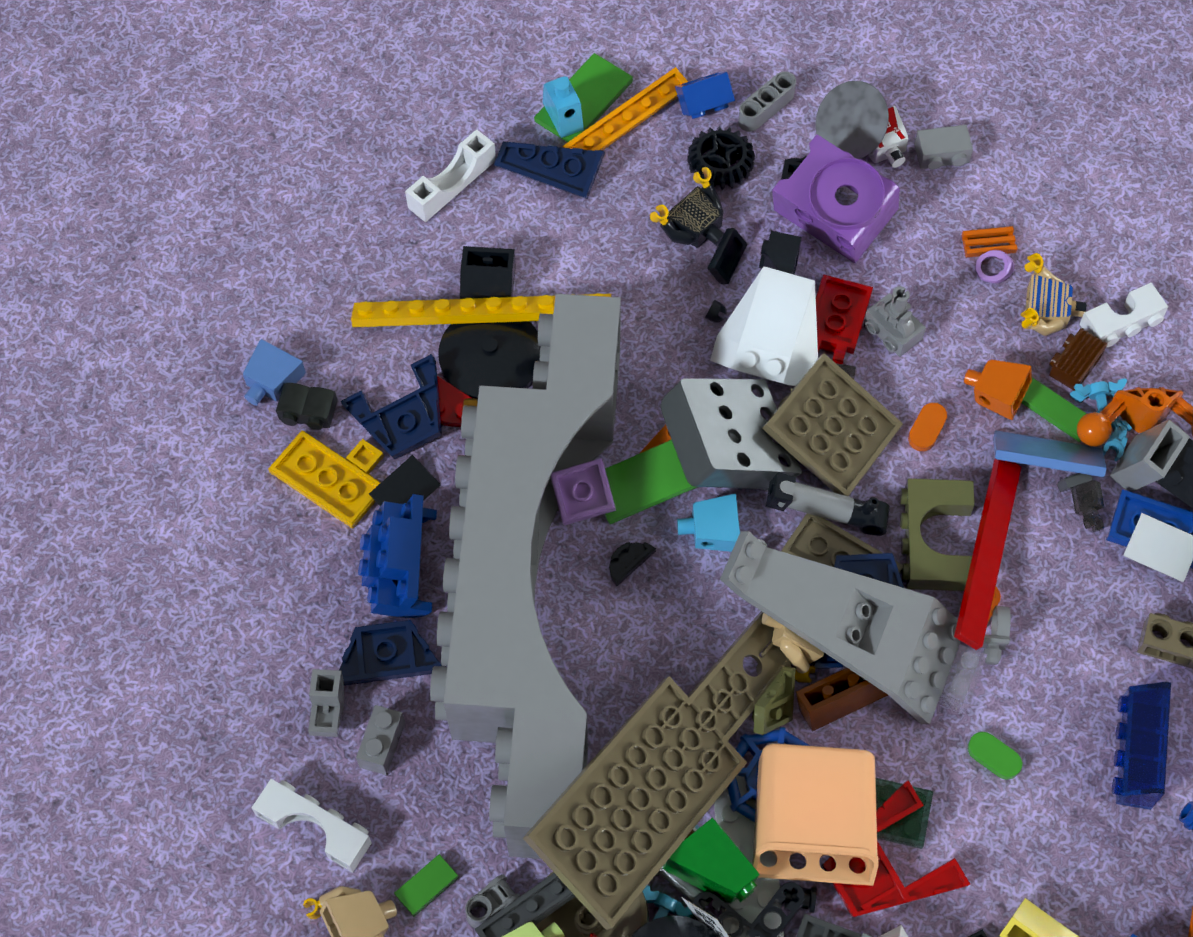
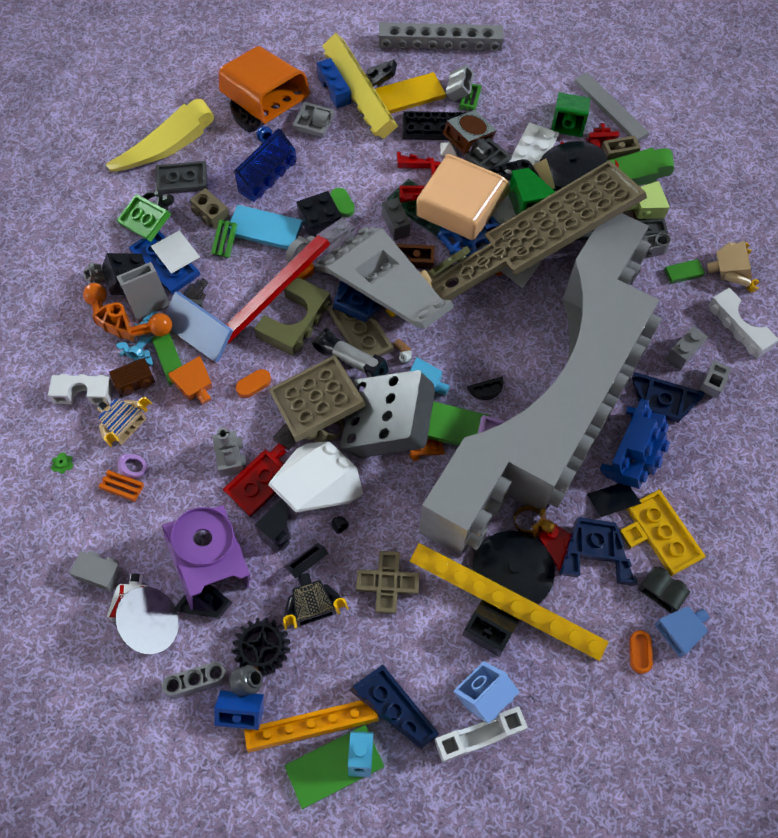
camera: 155 degrees left, 0 degrees up
none -> bright green plant [51,453,73,474]
none -> bright green tile [211,219,238,258]
none -> medium azure tile [227,205,303,250]
none -> dark grey head [229,665,263,696]
none -> light grey plate [293,102,335,138]
none -> black brick [296,191,342,237]
none -> dark tan plate [356,551,419,615]
none -> dark grey brick [382,198,411,241]
none -> light blue brick [453,661,519,724]
none -> orange tile [629,630,653,674]

